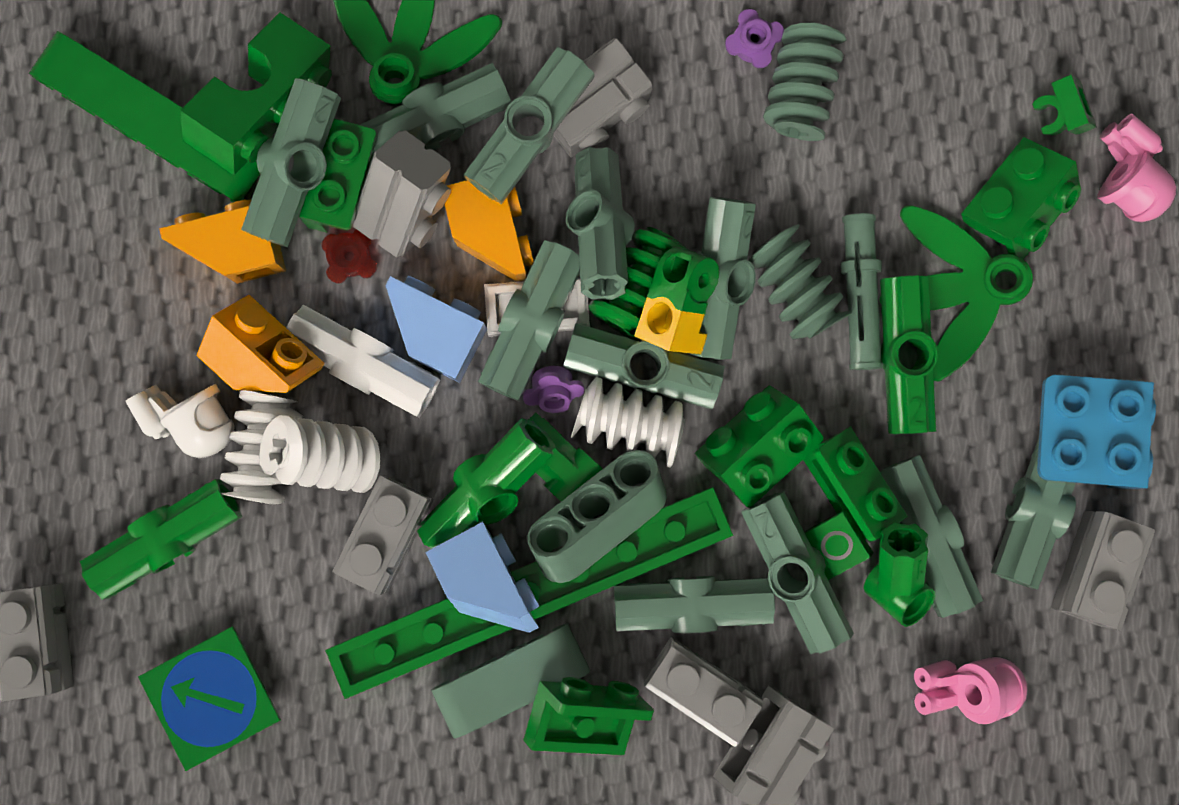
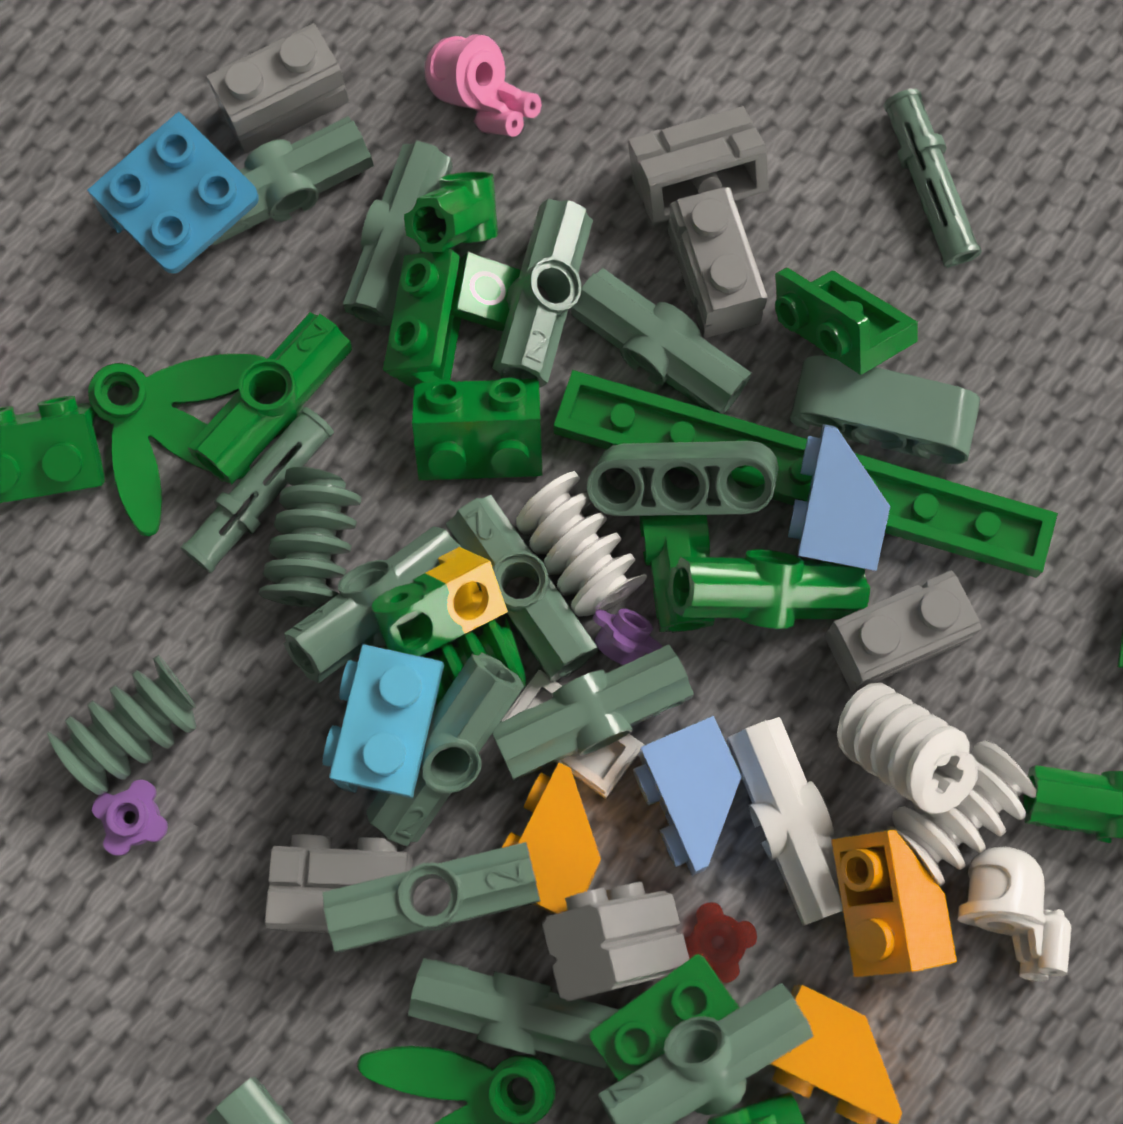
camera: 135 degrees left, 10 degrees down
none -> medium azure bracket [323,644,444,799]

